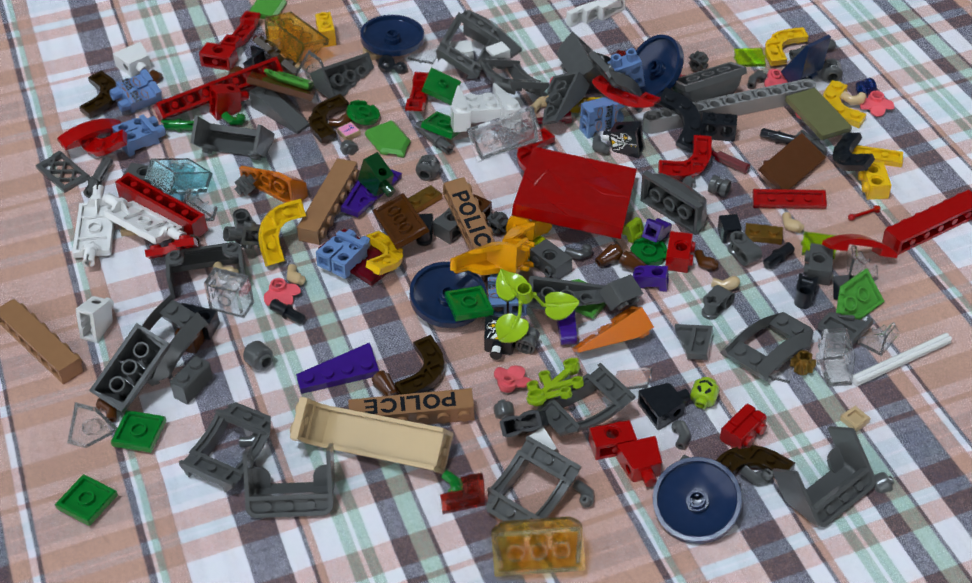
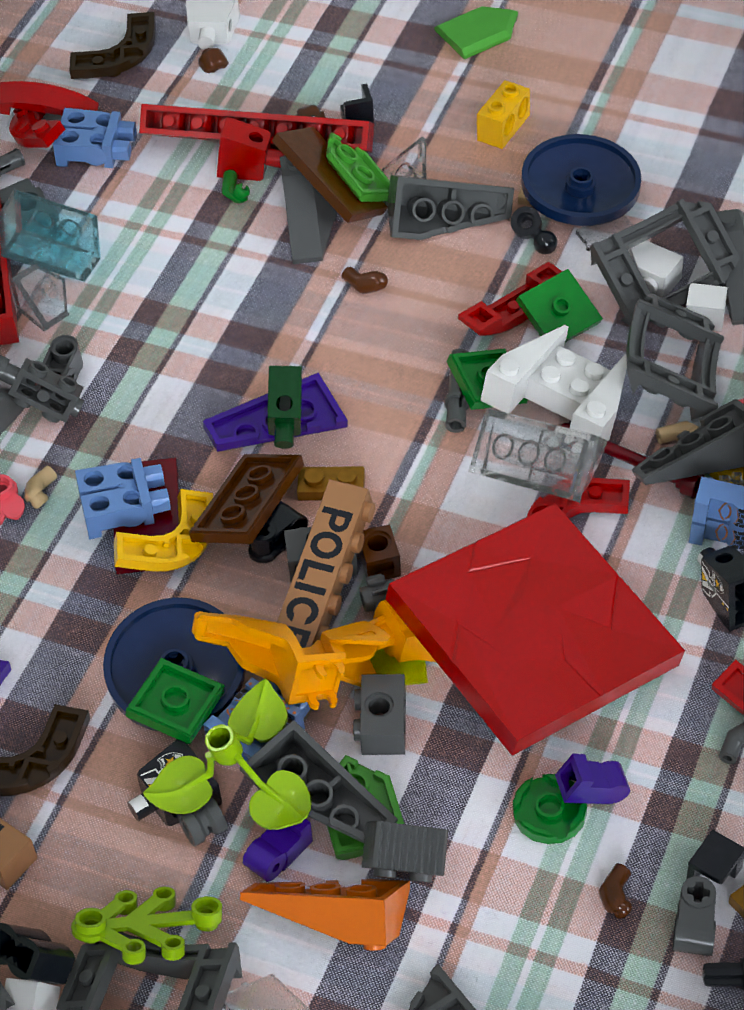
camera: 45 degrees right, 5 degrees up
medium blue hips [110,69,162,113] -> none
green pin [161,119,194,132] -> none
dark grey windscreen [190,116,275,160] -> none
red brick [199,42,238,71] -> none
red slope [220,11,261,48] -> none
dark grey gear [234,174,256,195] -> none
orange wedge [239,166,308,203] -> none
dark brown plate [252,35,297,74] -> none
yellow plate [258,199,306,266] -> none
clear yellow windscreen [265,12,329,64] -> none
medium nougat brick [297,158,360,245] -> none
dark brown plate [309,94,349,144] -> none
tile [337,122,361,140] -> none
dark grey piece [340,140,359,155] -> none
green tile [346,100,380,125] -> none
bright green tile [365,120,411,158] -> none
dark grey head [415,155,441,181] -> none
dark grey piece [493,399,515,419] -> none
coral plate [494,365,532,393] -> none
dark grey arm [565,244,592,260] -> none
dark grey arm [592,135,610,154] -> none
reddish brown cone [595,243,623,268] -> none
reddish brown cone [619,251,647,271] -> none
lime tile [622,217,644,243] -> none
dark purple leg [633,265,669,292] -> none
dark grey windscreen [640,171,707,235] -> none
red brick [665,231,696,273] -> none
dark grey piece [701,285,735,320] -> none
tan arm [711,276,740,291] -> none

